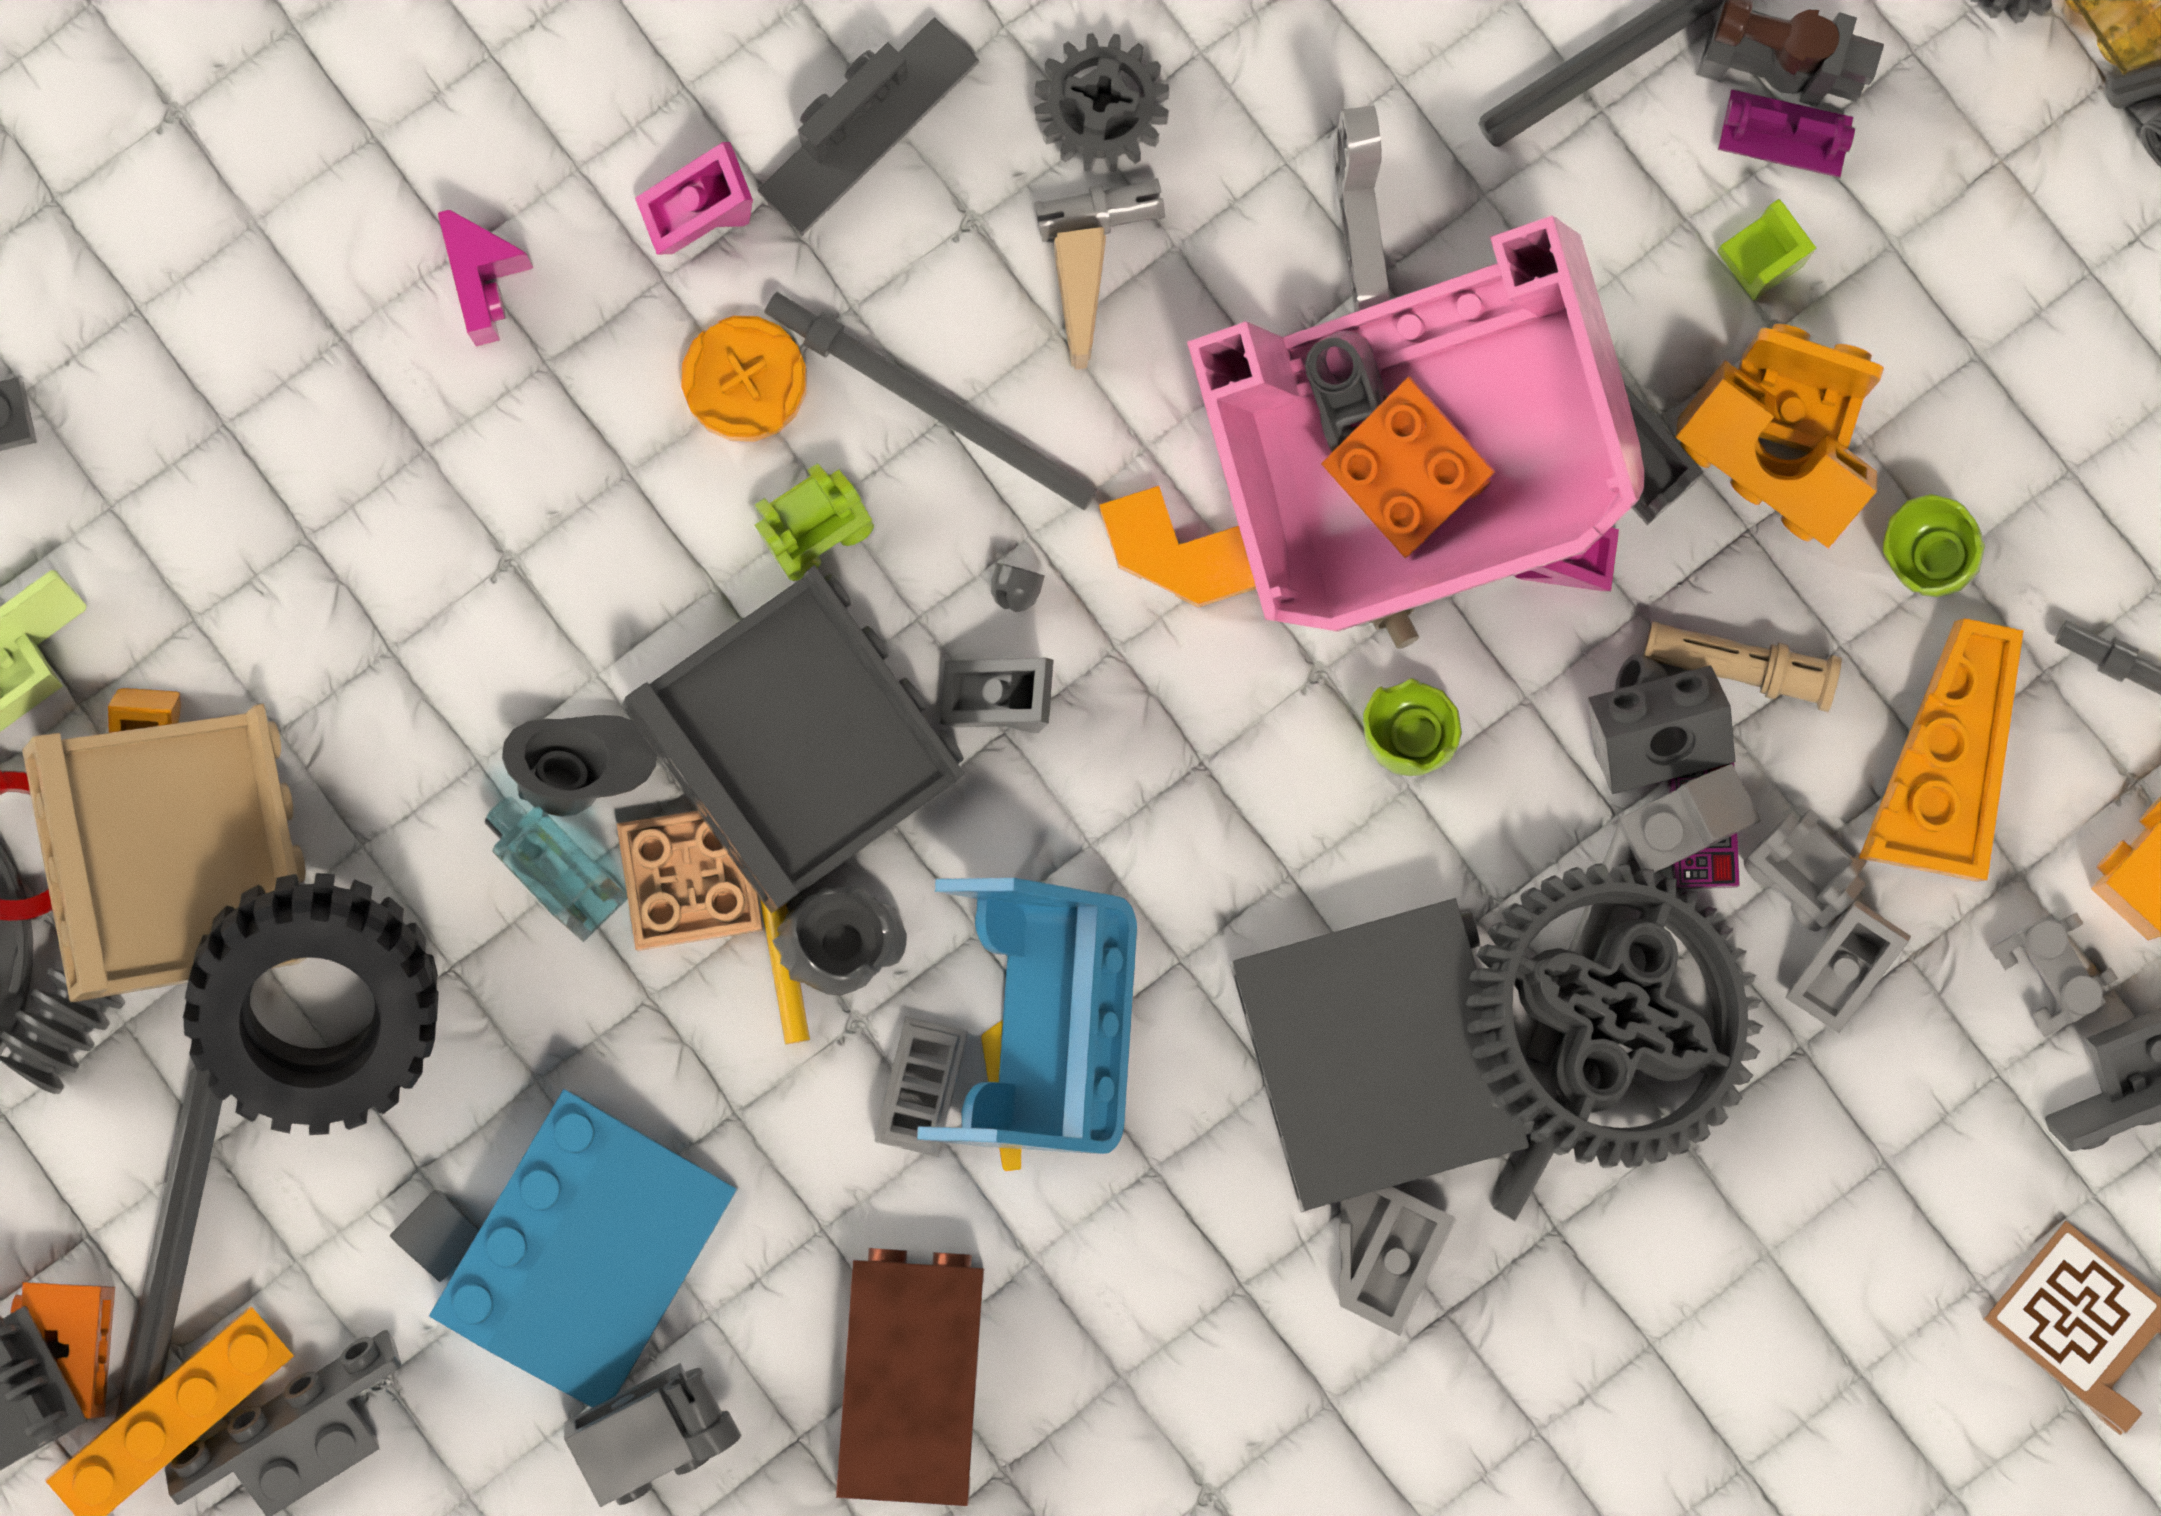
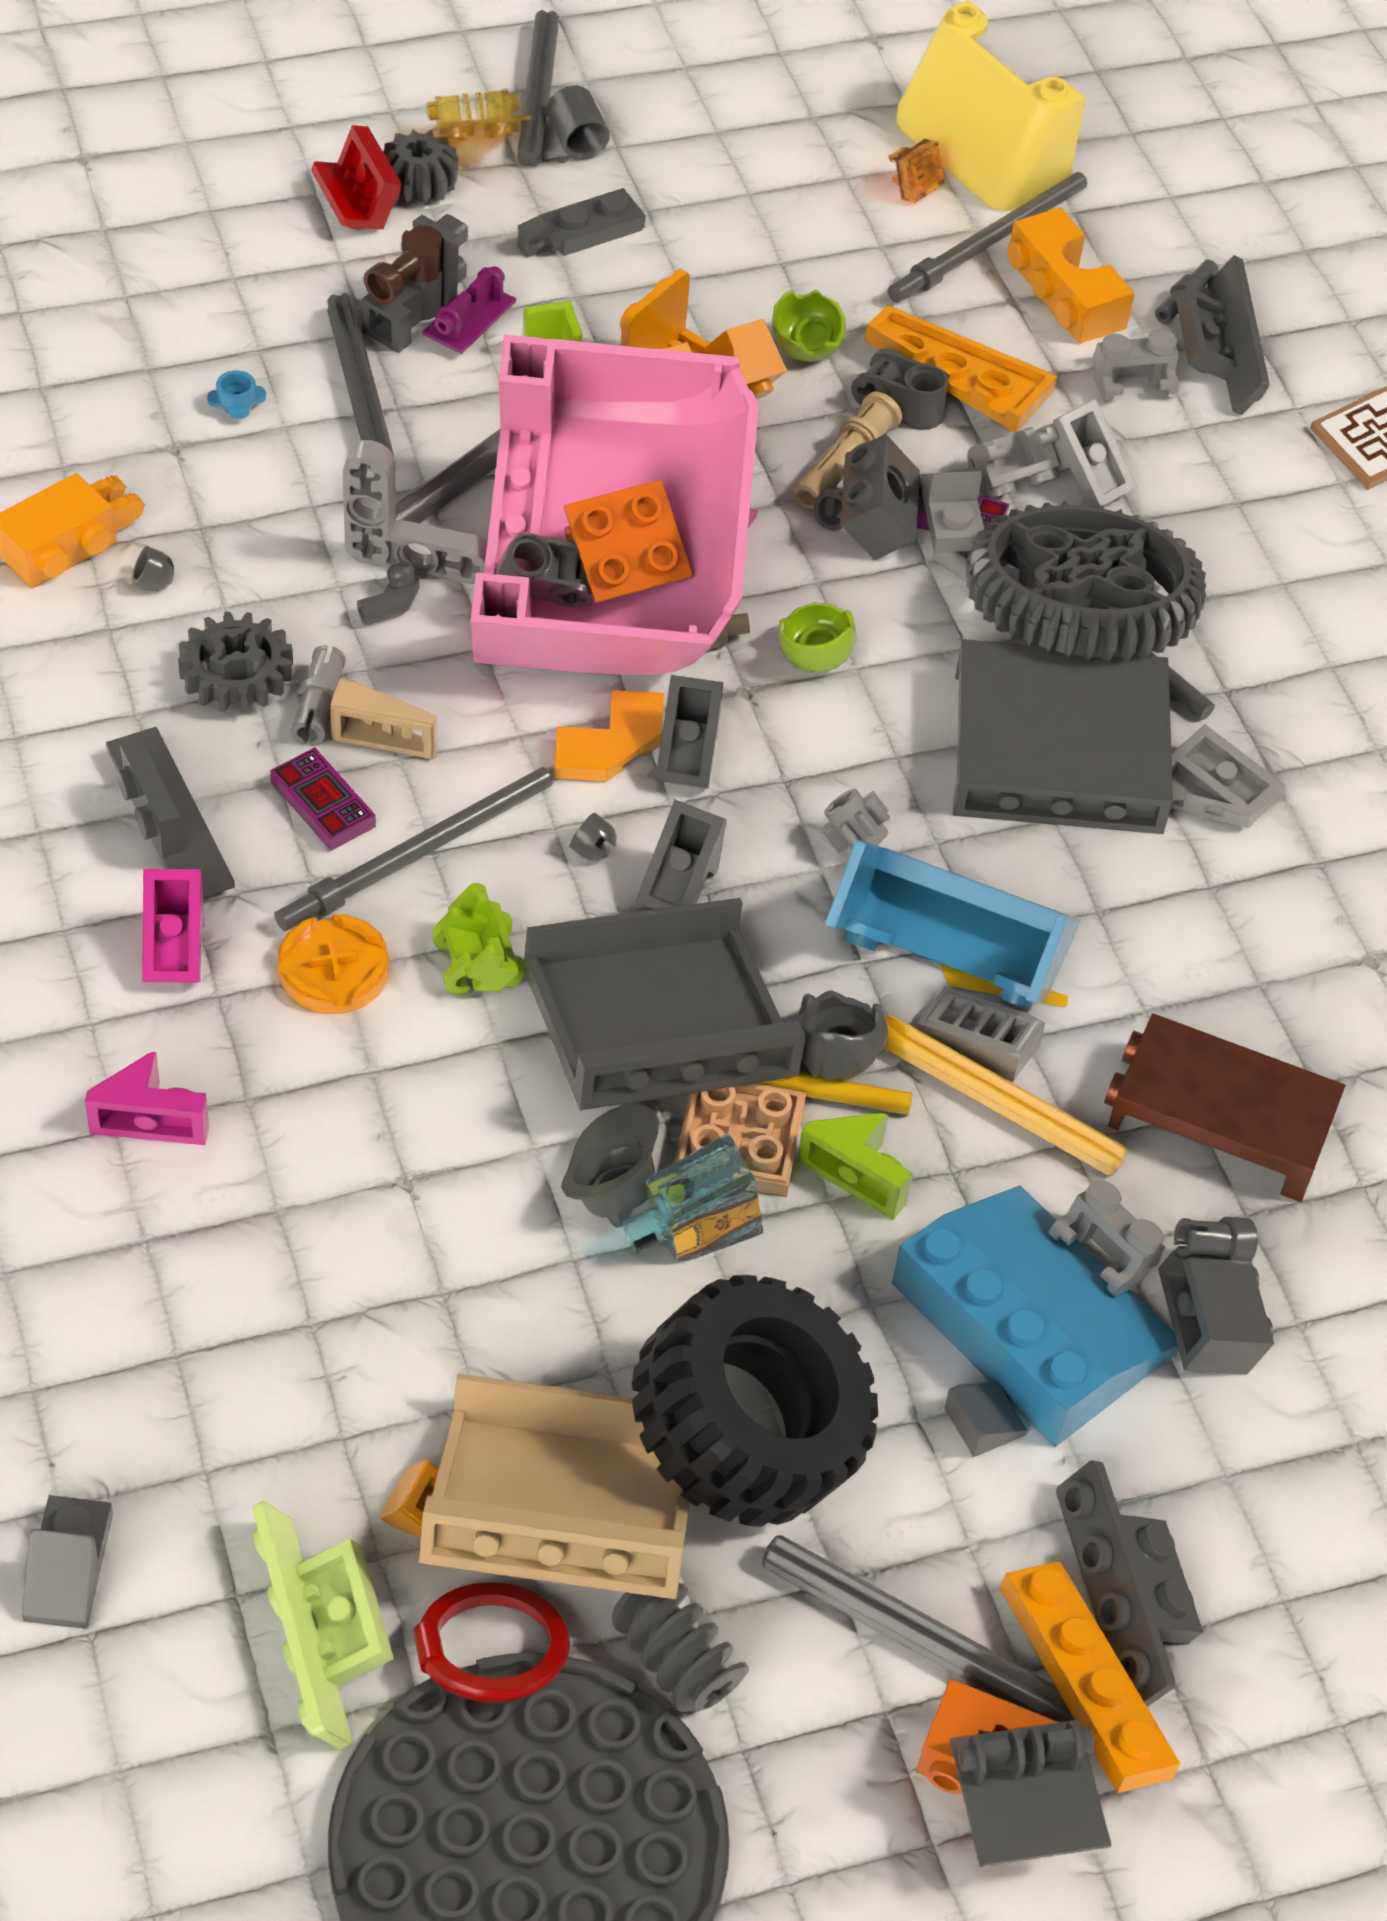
camera: 75 degrees left, 30 degrees down
none -> tile [270,747,376,851]
none -> dark grey arm [357,563,420,625]
none -> dark grey axle [396,428,501,523]
none -> dark grey hinge [517,188,646,258]
none -> dark grey slope [655,675,724,789]
none -> lime slope [797,1113,912,1220]
none -> light grey gear [823,789,890,854]
none -> dark grey piece [851,349,948,430]
none -> yellow axle [884,1015,1126,1176]
none -> light grey piece [1048,1180,1166,1297]

